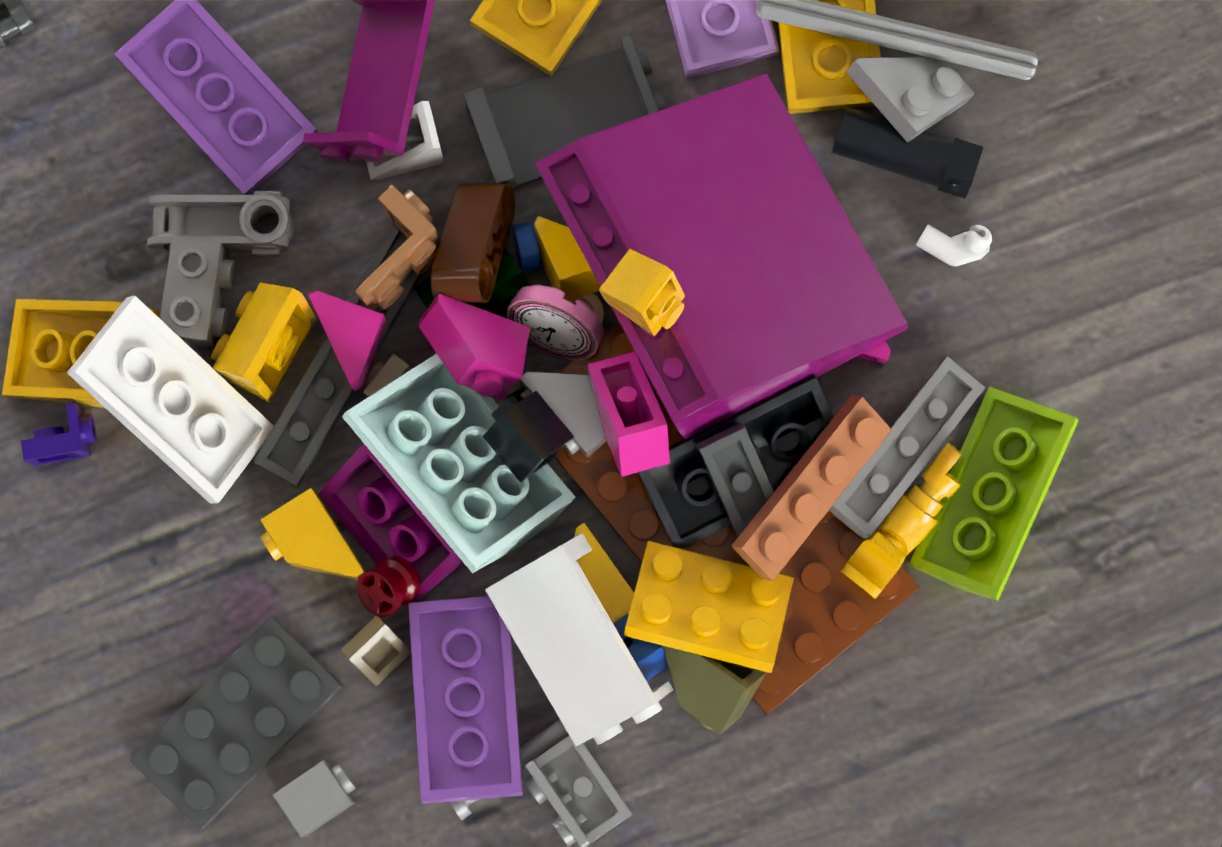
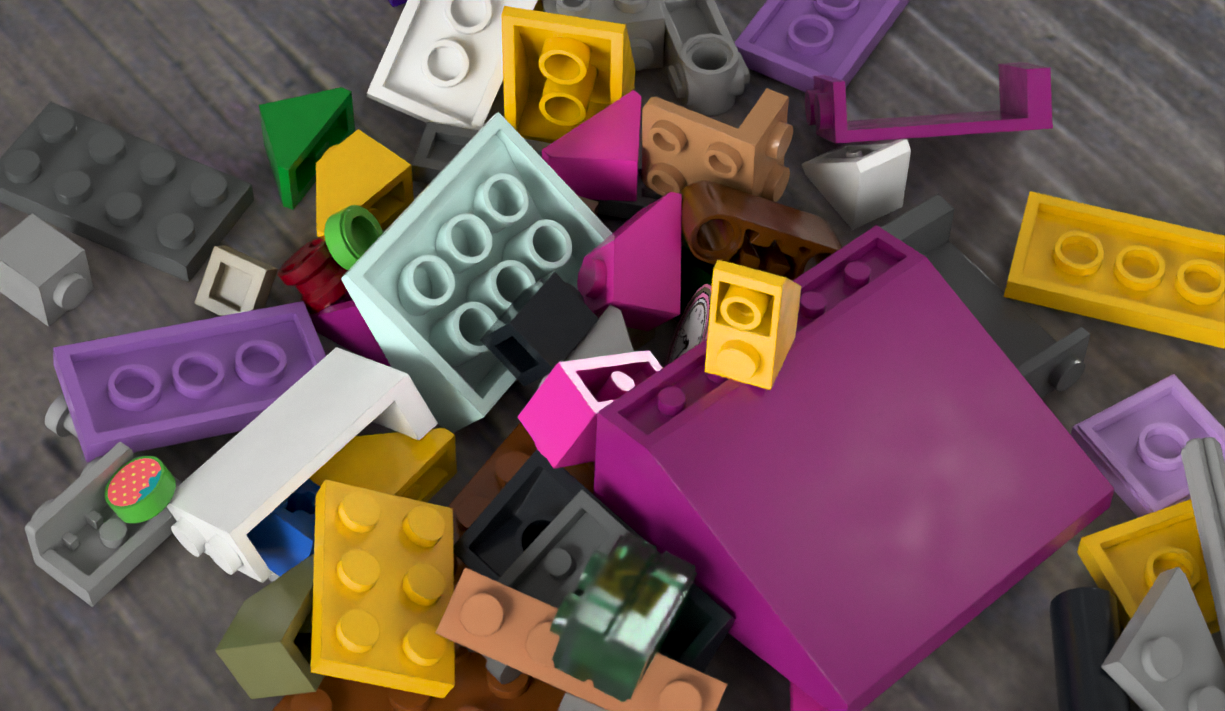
camera: 70 degrees right, 30 degrees down
none -> tile [105,456,176,523]
none -> green slope [259,87,355,210]
none -> bright green tile [324,205,383,270]
none -> clear green brick [550,532,697,702]

